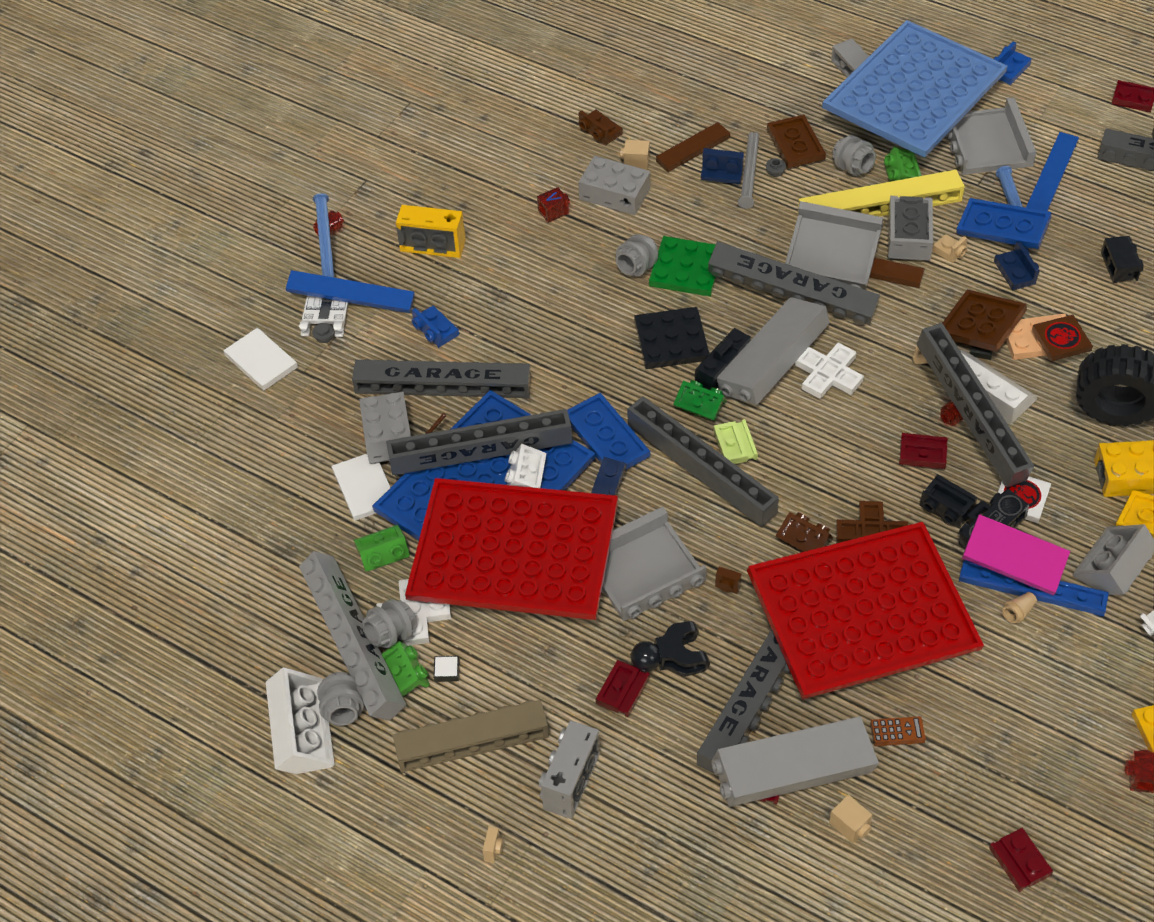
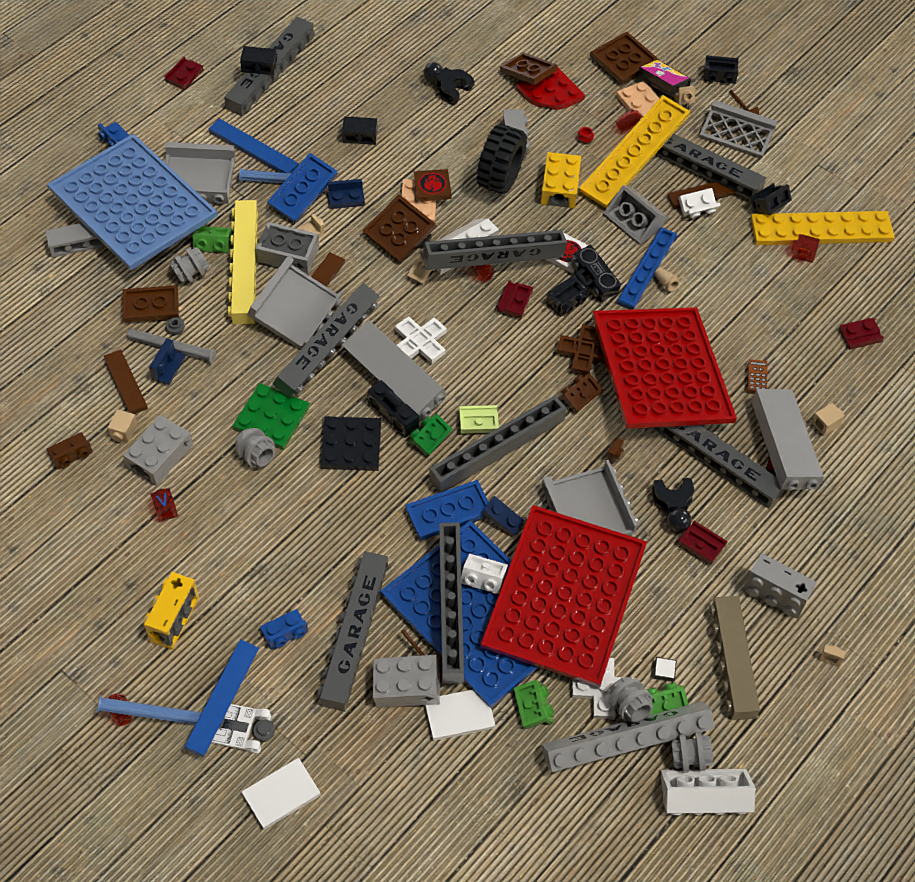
camera: 85 degrees left, 5 degrees up
dark pink tile [962,514,1070,596] -> none

